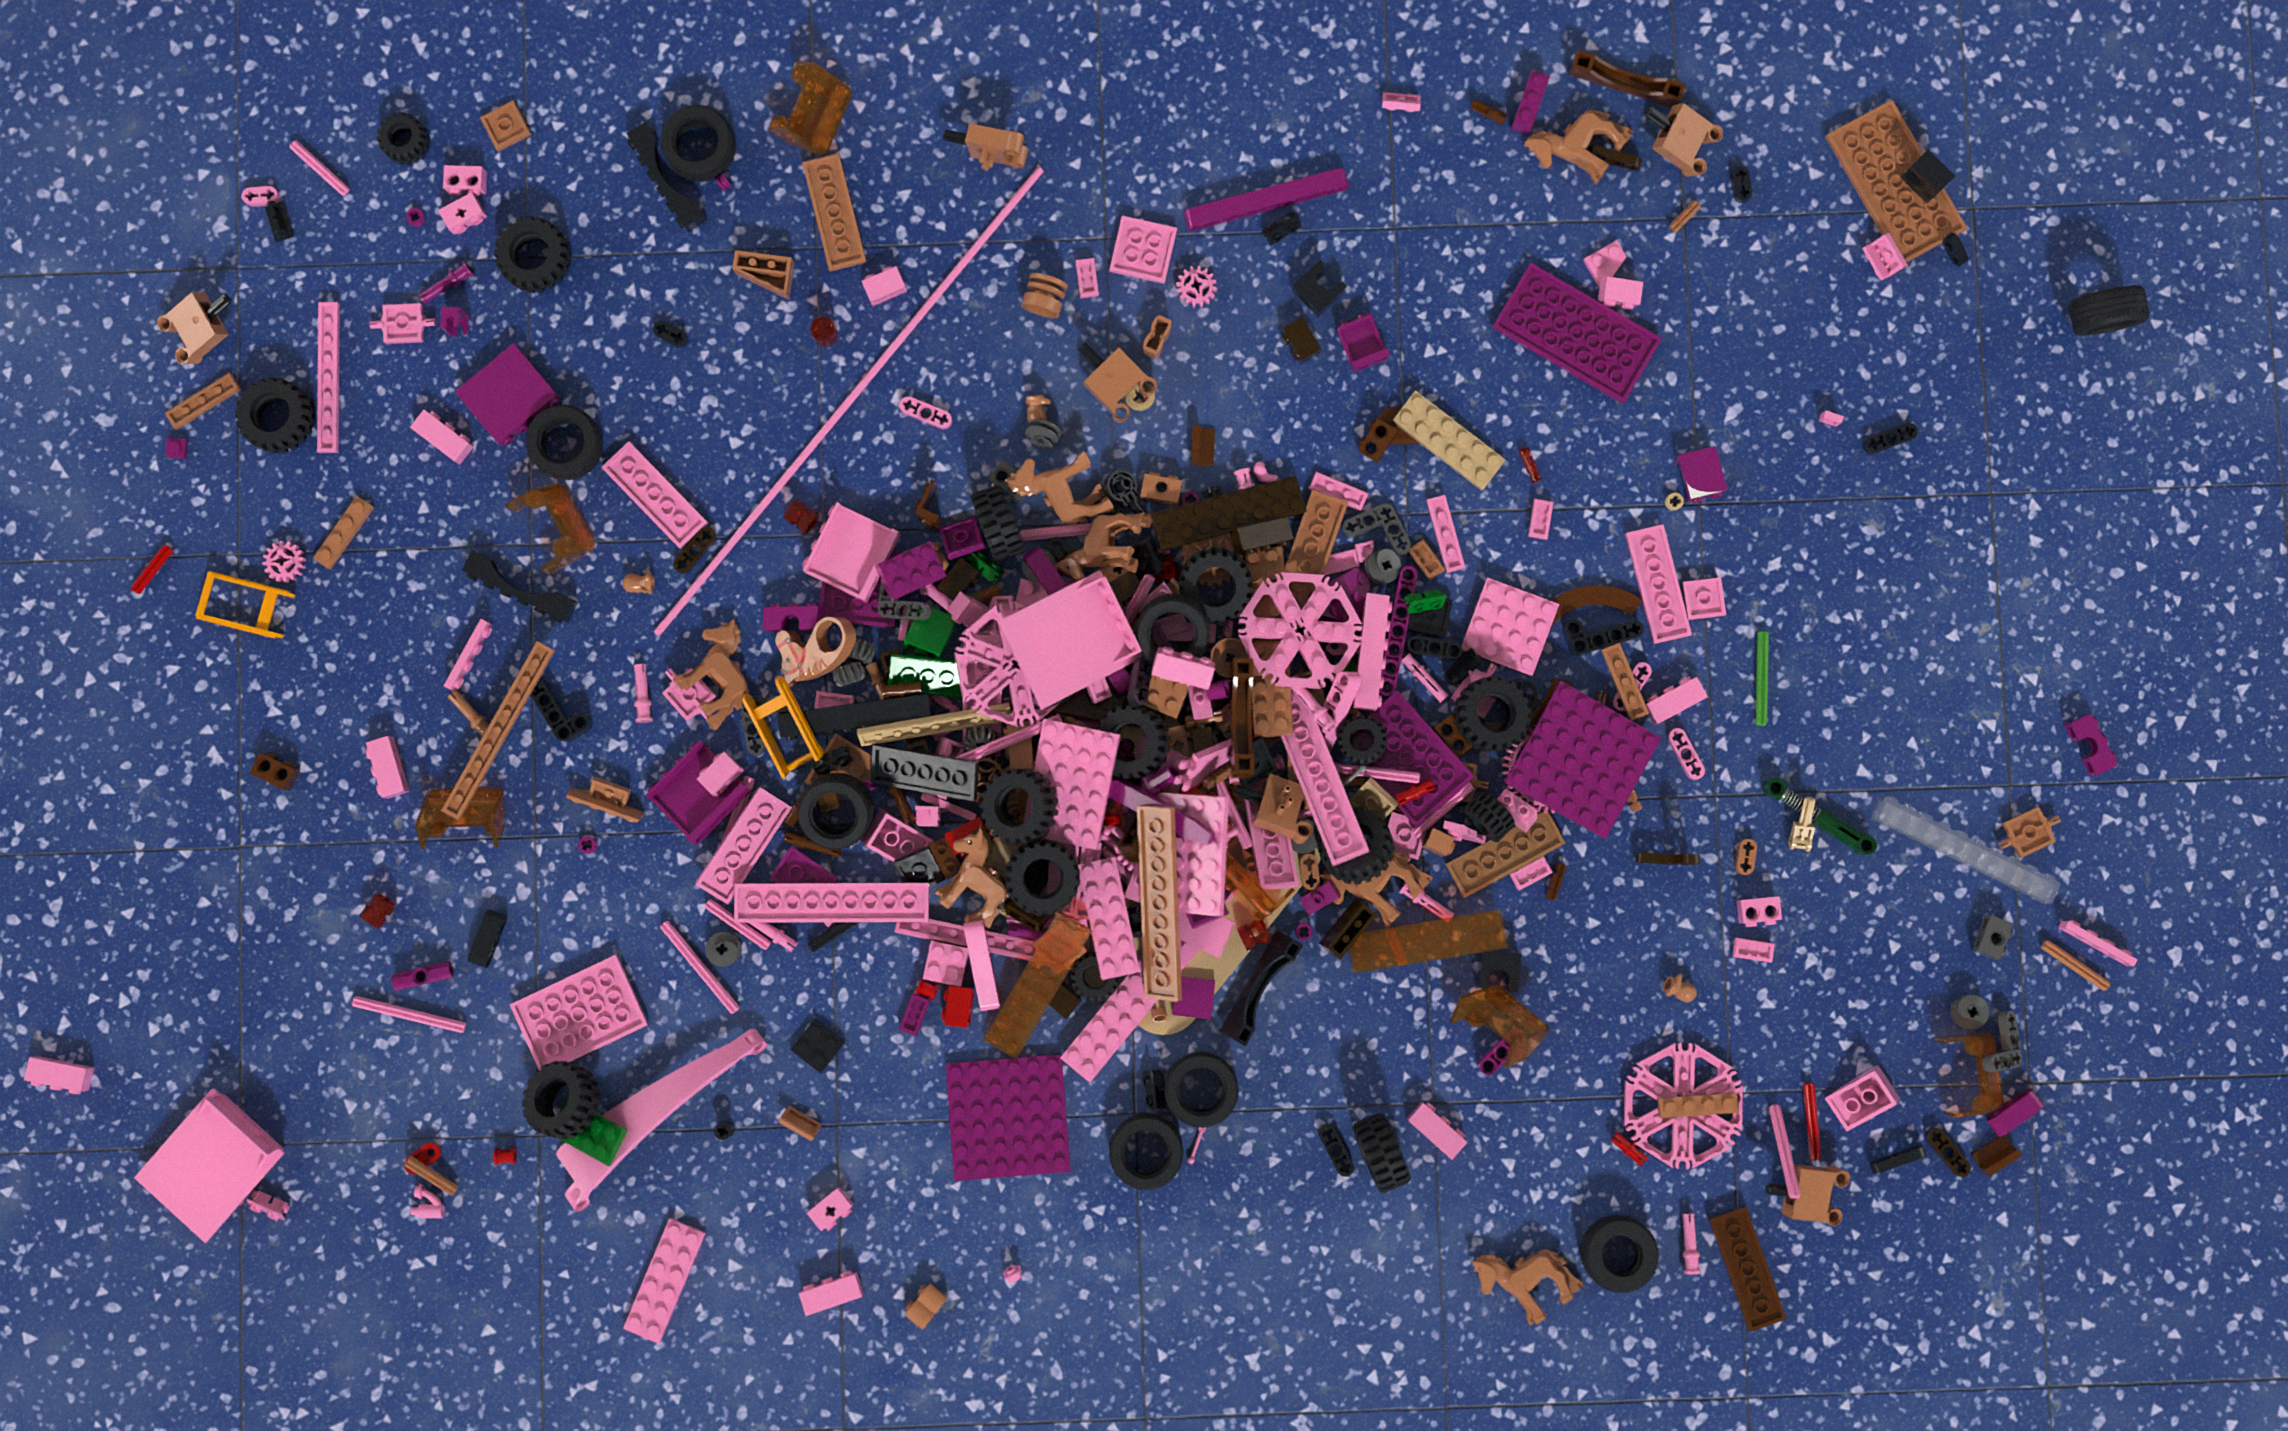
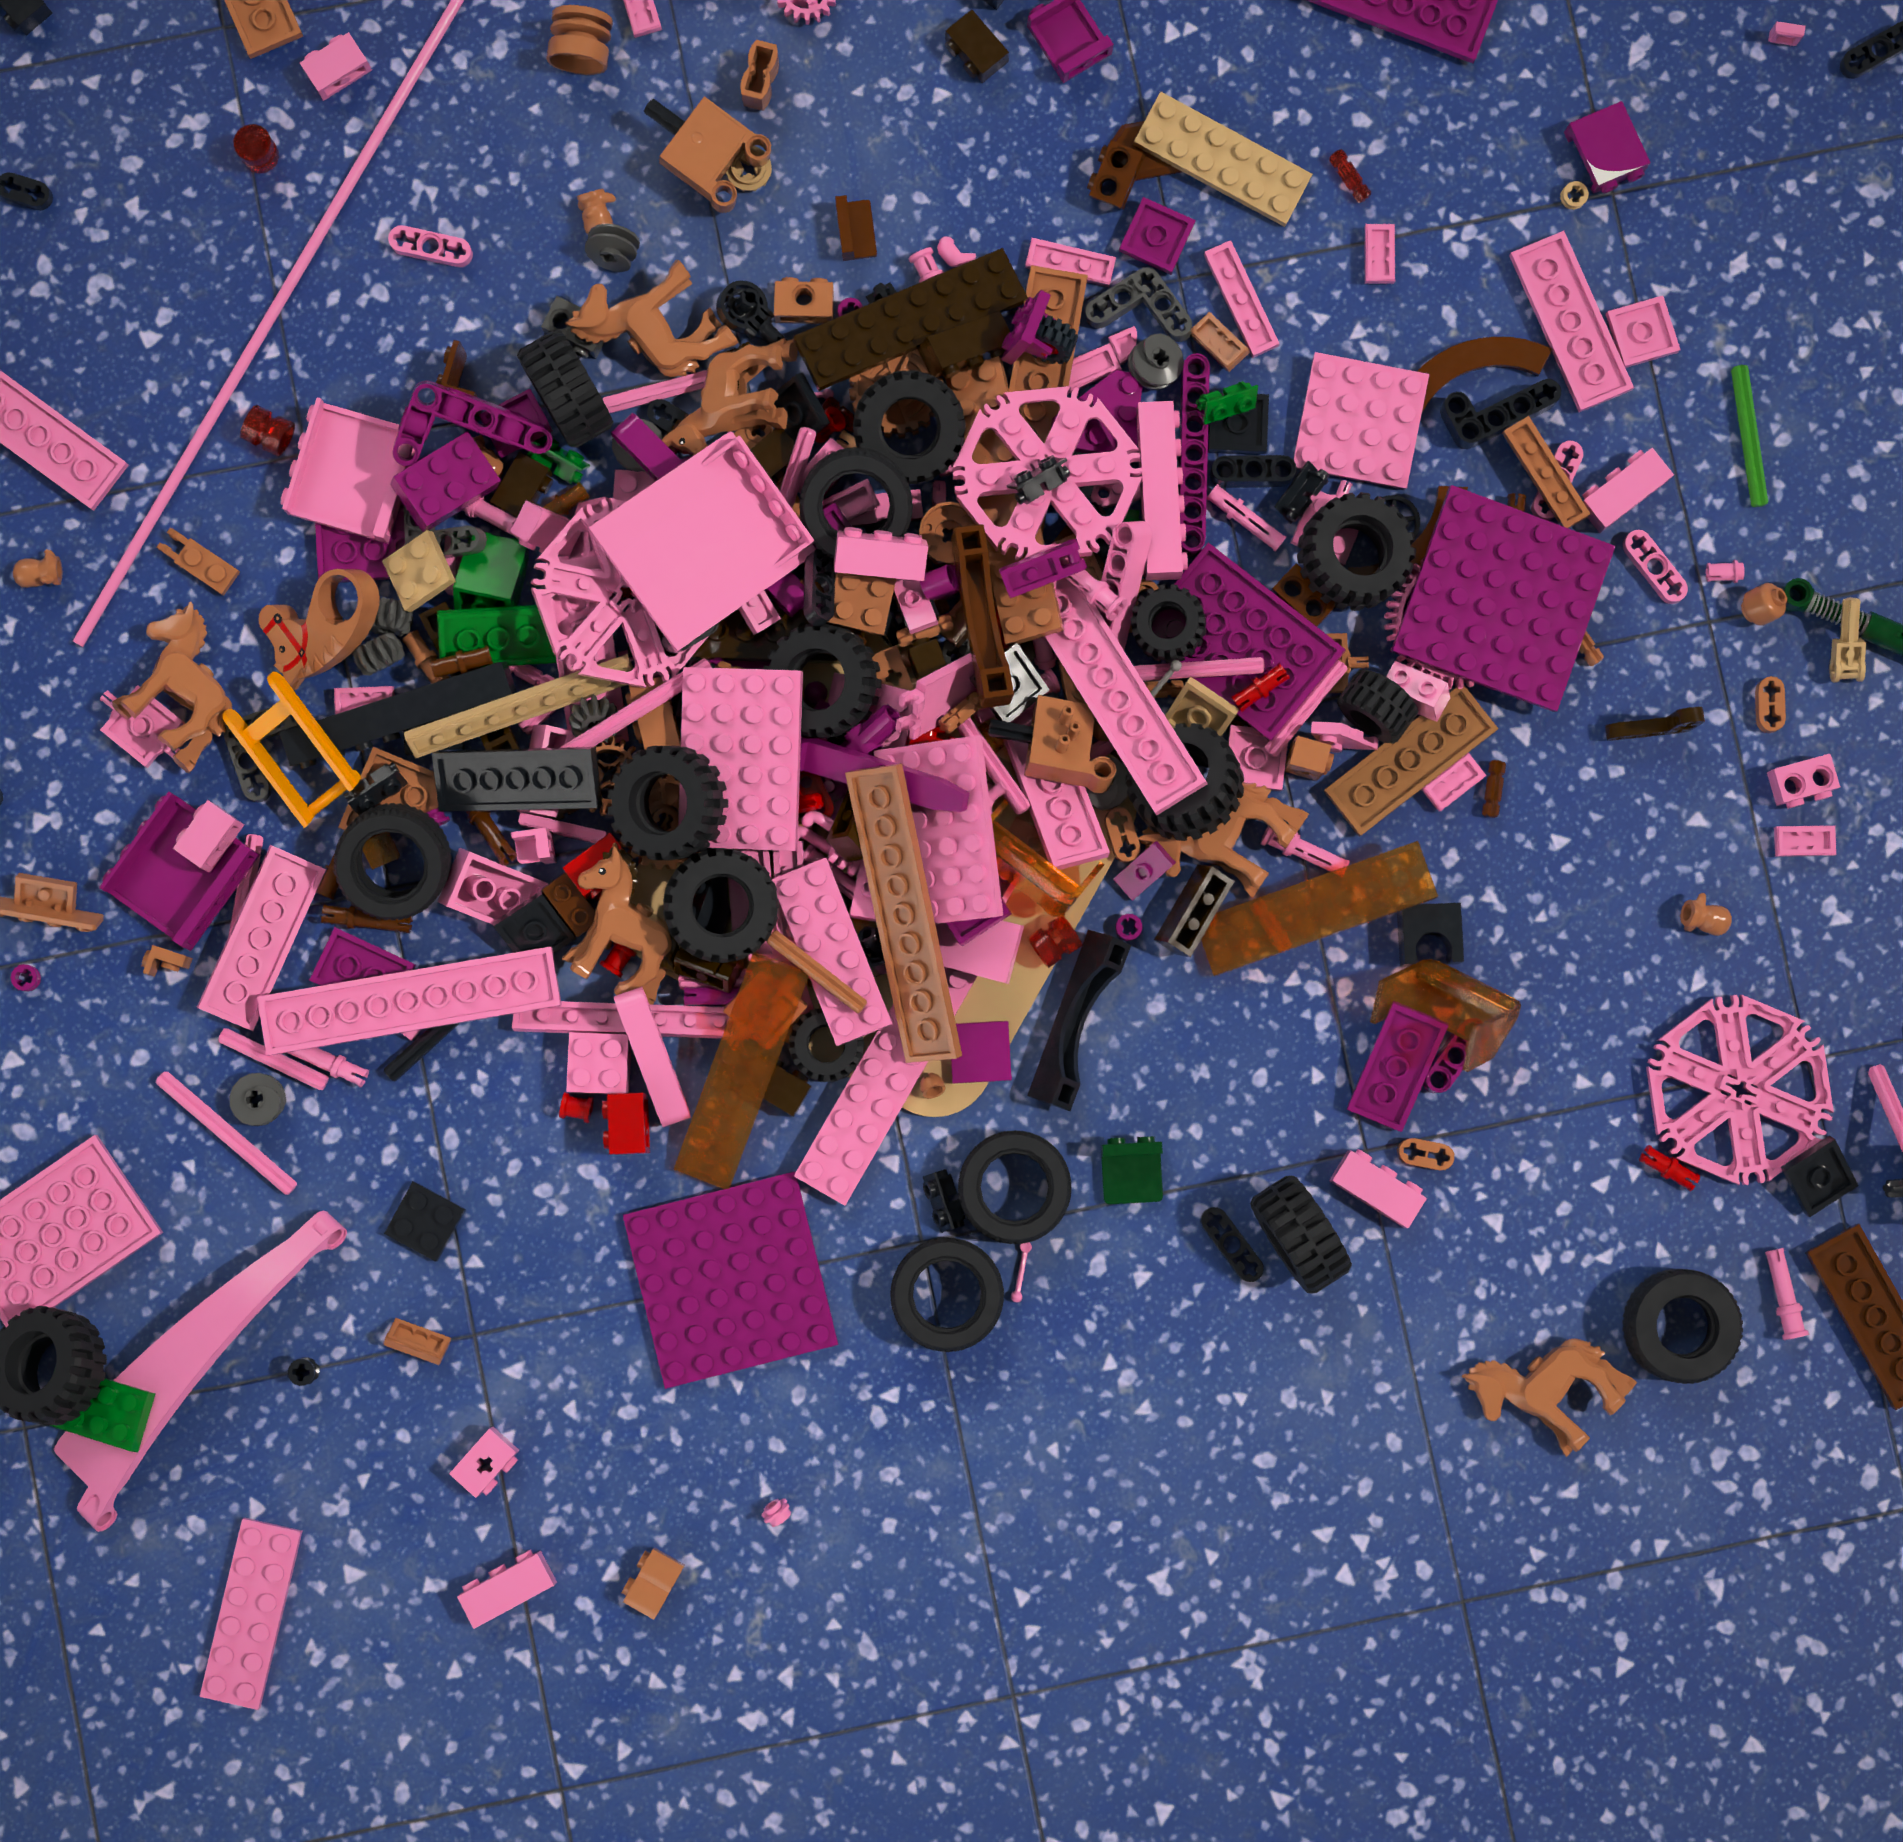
camera: 15 degrees left, 0 degrees up
bright pink pin [634,664,653,723] -> none
dark brown beam [674,526,717,574] -> none
nougat wedge [732,250,795,300] -> none
magenta arch [763,603,824,632] -> none
magenta plate [898,993,931,1036] -> none
nougat plate [1657,1093,1738,1118] -> none
none -> nougat bracket [142,945,193,977]
none -> nougat hinge [156,527,240,596]
none -> tan plate [382,530,456,612]
none -> magenta beam [393,380,552,466]
none -> red bush [599,942,637,978]
none -> nougat axle [767,930,867,1013]
none -> magenta plate [999,539,1087,598]
none -> magenta plate [1001,290,1078,365]
none -> black hinge [1007,455,1070,505]
none -> bright pink pin [1032,636,1057,670]
none -> dark green bracket [1101,1136,1163,1204]
none -> magenta plate [1119,197,1196,275]
none -> magenta plate [1347,1001,1449,1132]
none -> nougat beam [1397,1138,1455,1170]
none -> bright pink pin [1706,560,1744,583]
none -> nougat head [1741,583,1787,625]
none -> black plate [1781,1135,1859,1217]

